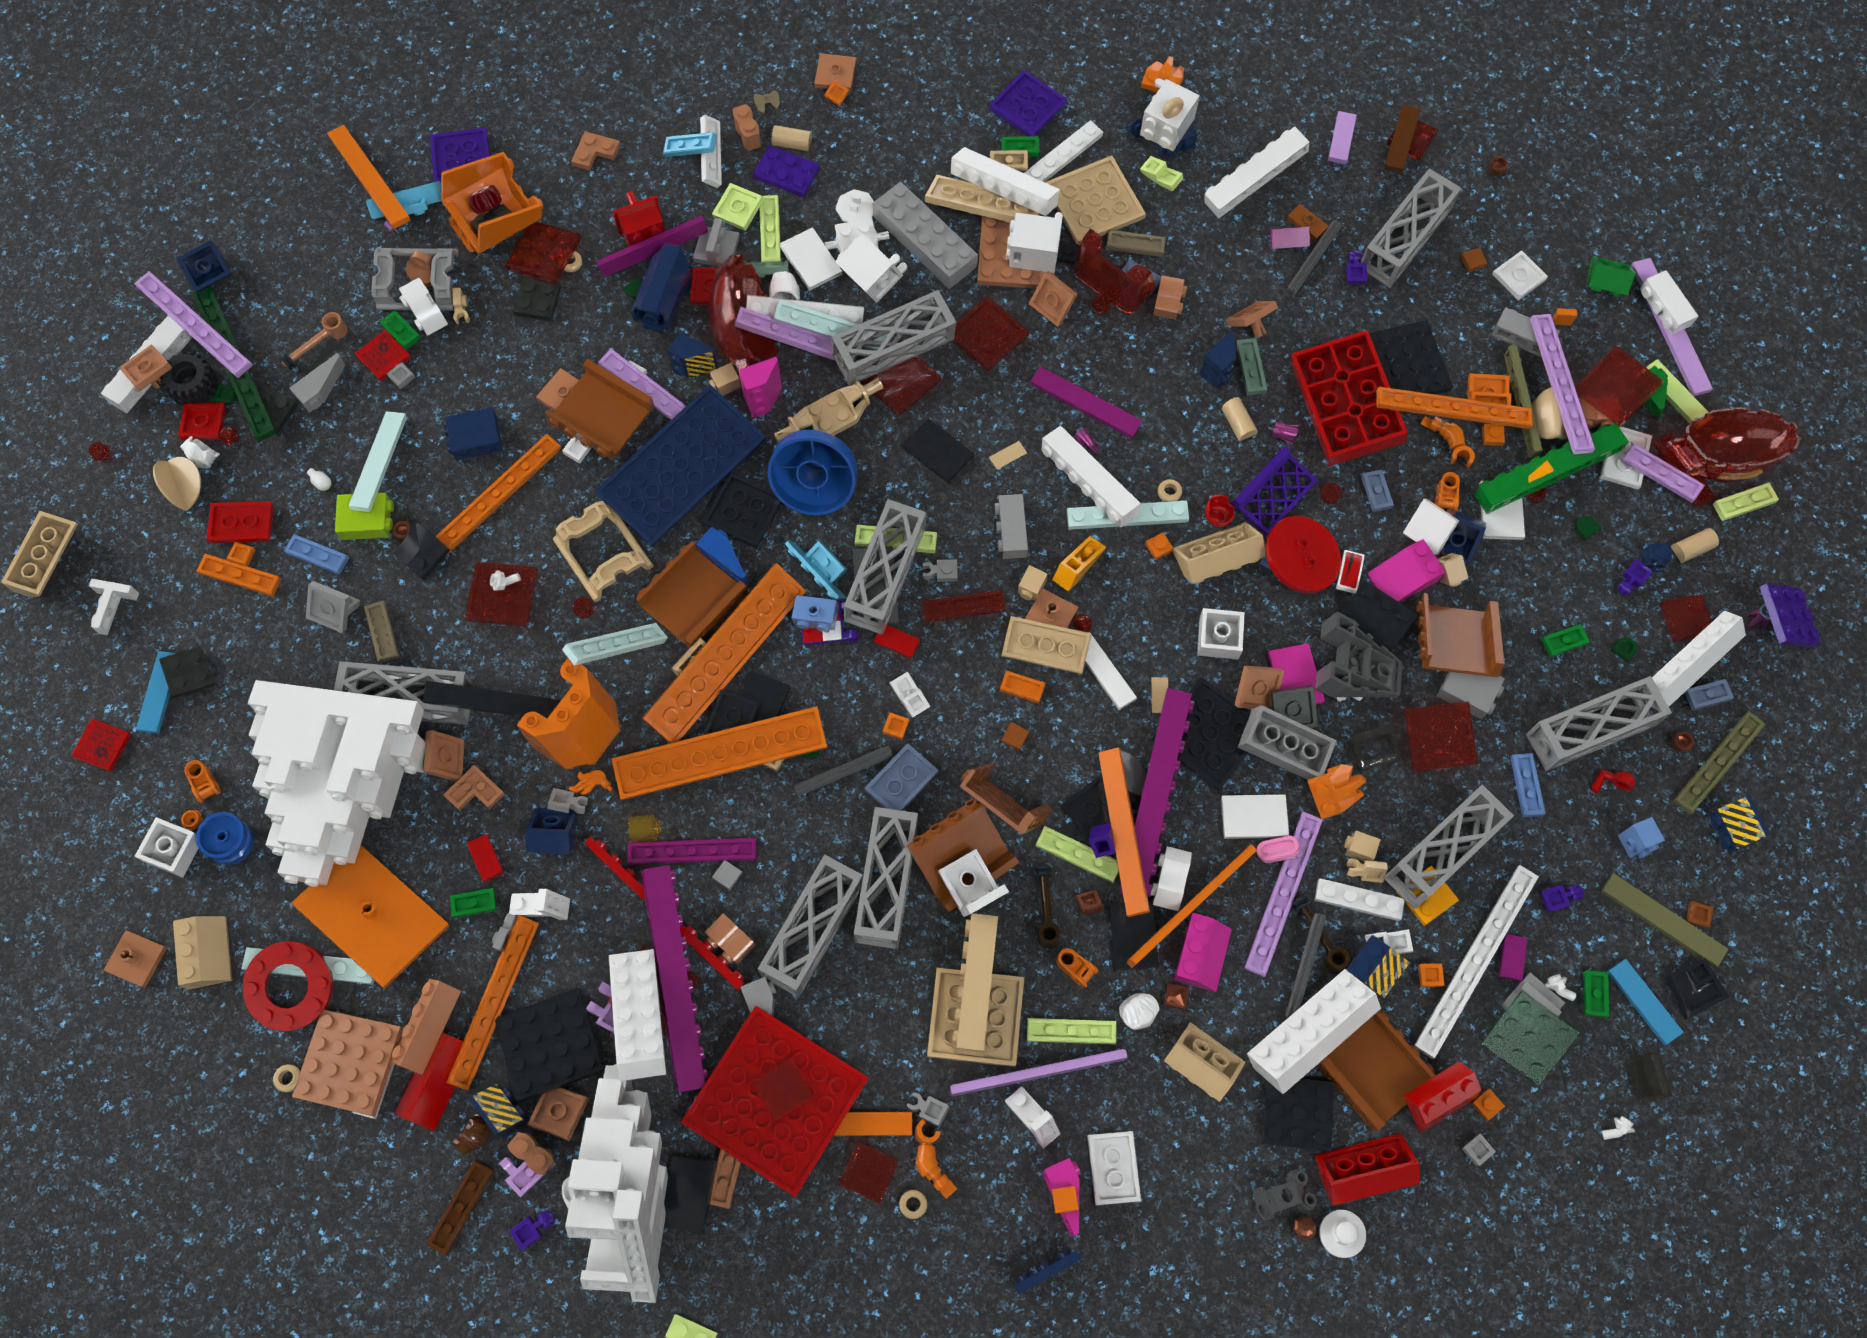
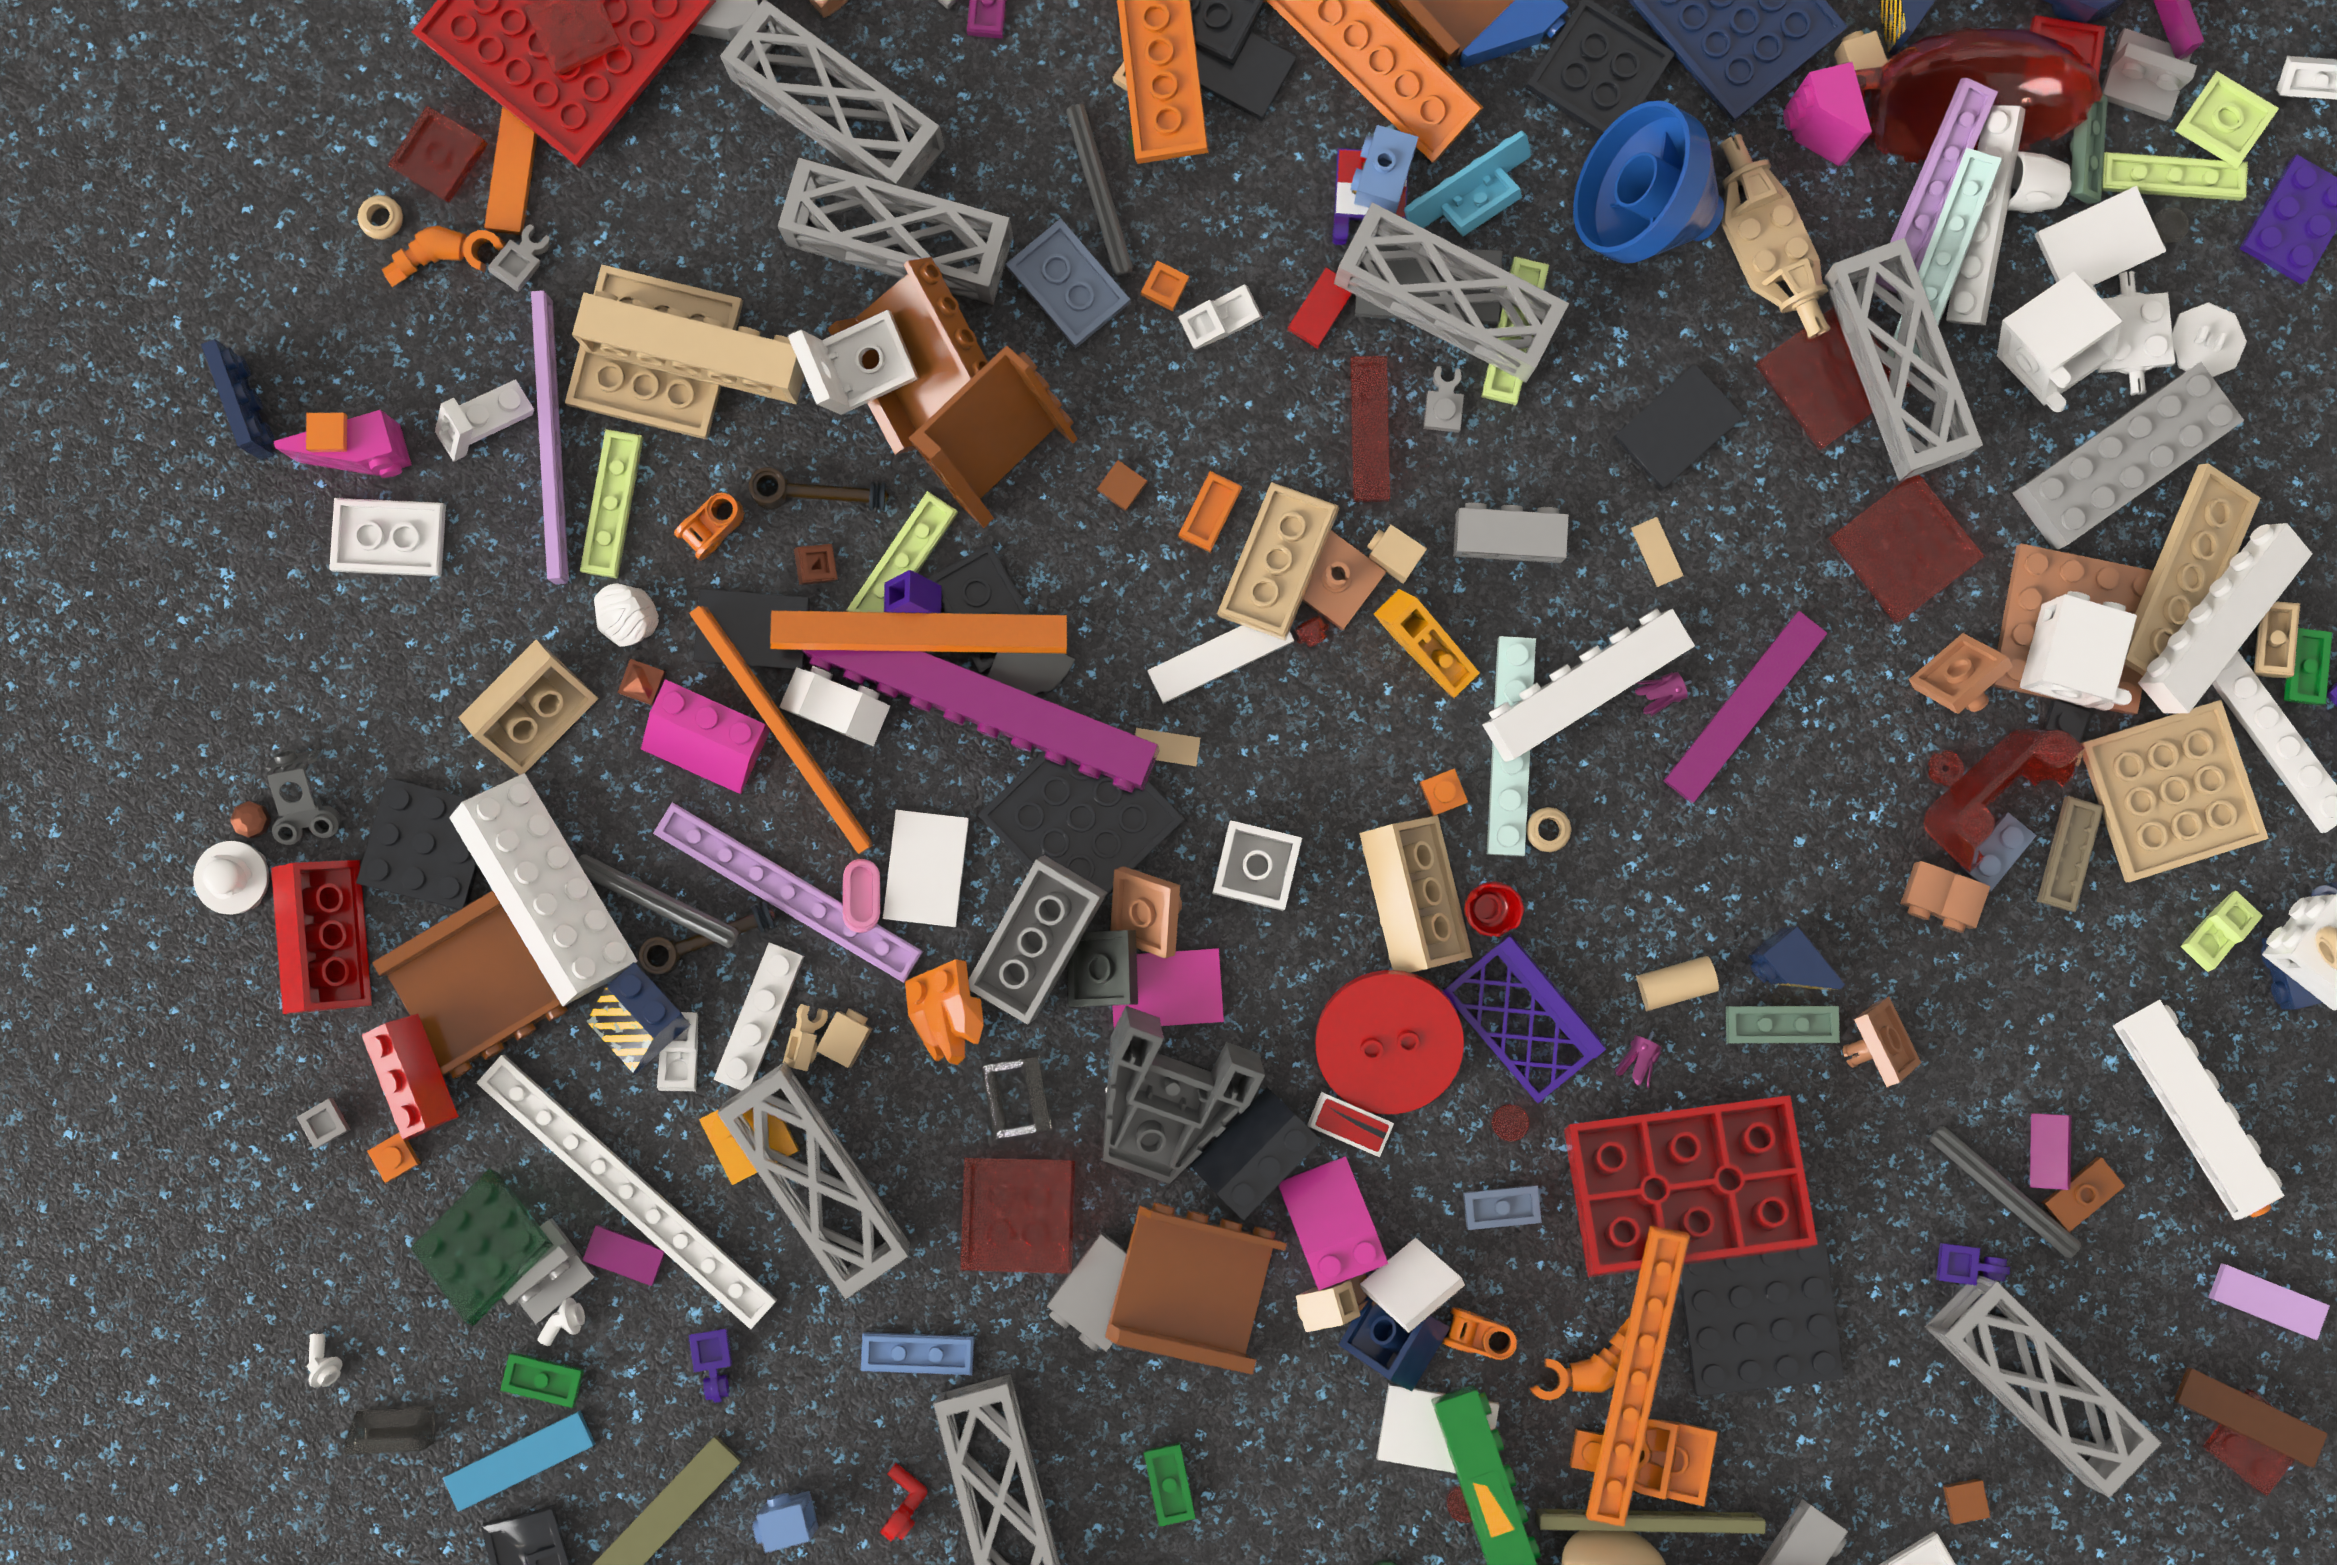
camera: 95 degrees right, 15 degrees up
orange plate [1418,963,1444,987] -> none

